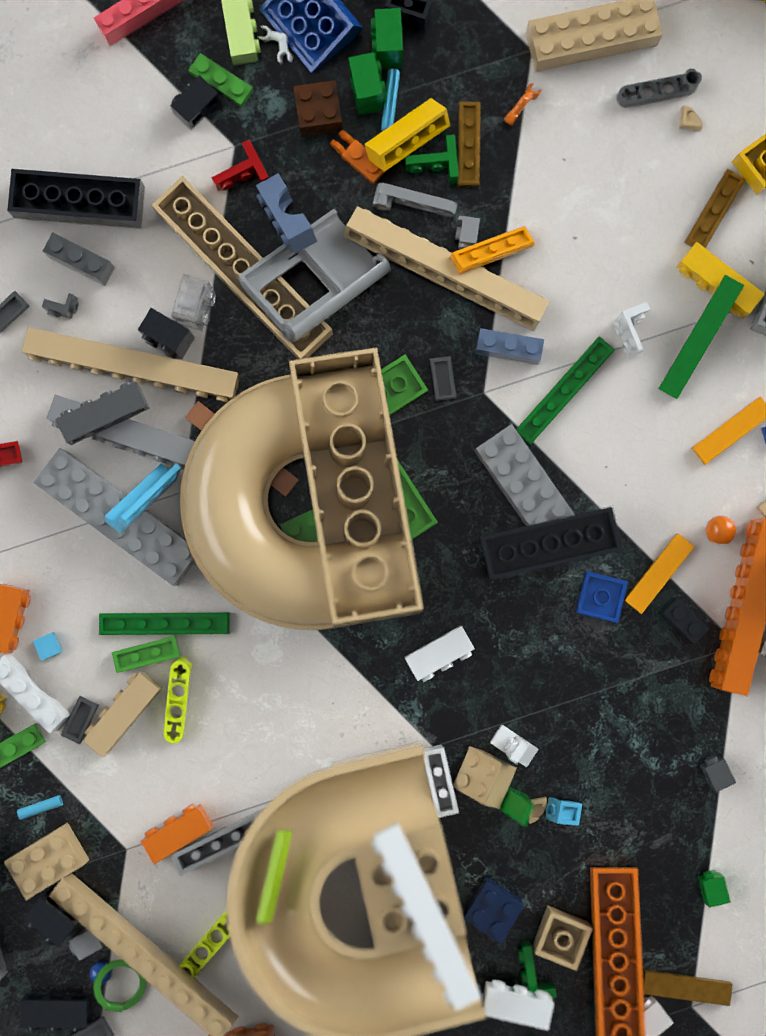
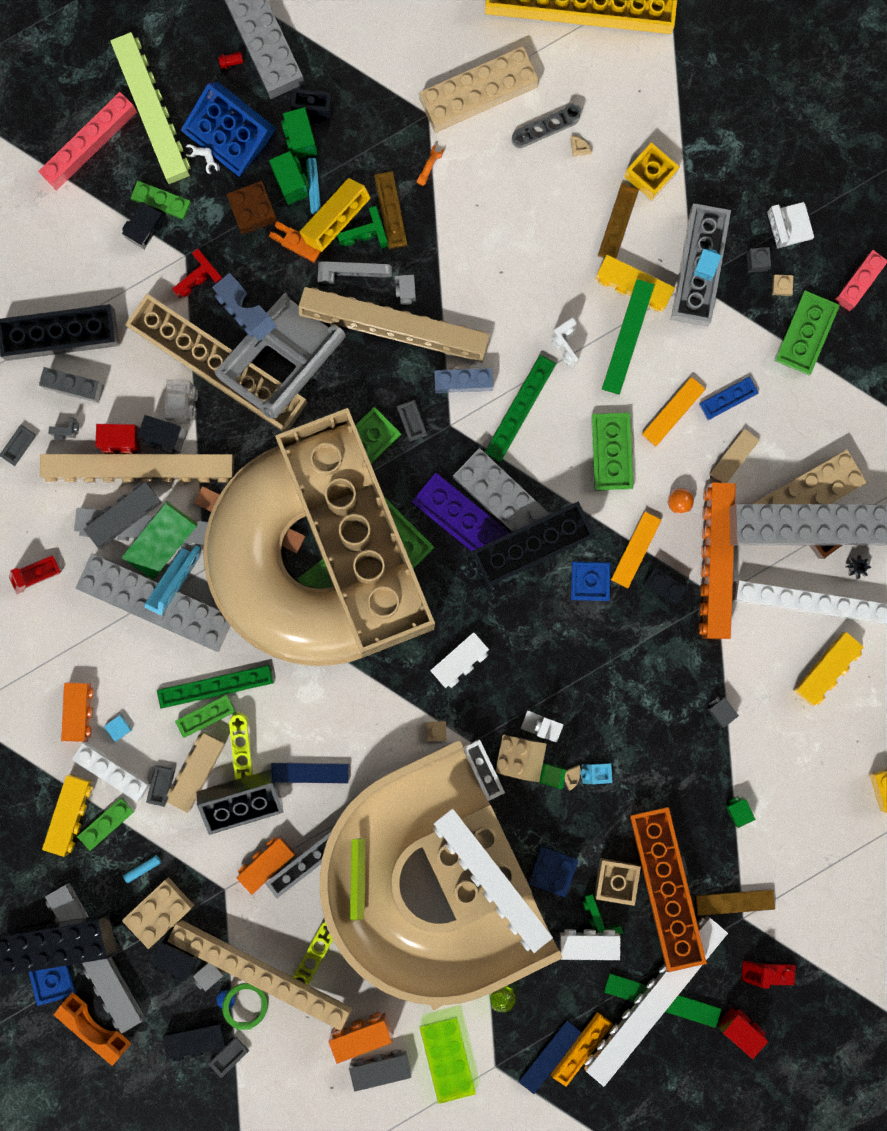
camera: 10 degrees left, 0 degrees up
light orange tile [450,226,535,274] -> none
none -> red brick [95,424,141,454]
none -> green tile [121,501,198,580]
none -> black brick [196,769,284,835]
none -> dark blue tile [271,763,349,784]
none -> dark purple plate [412,473,510,551]
none -> tan plate [427,721,447,741]
none -> bright green plate [591,413,633,491]

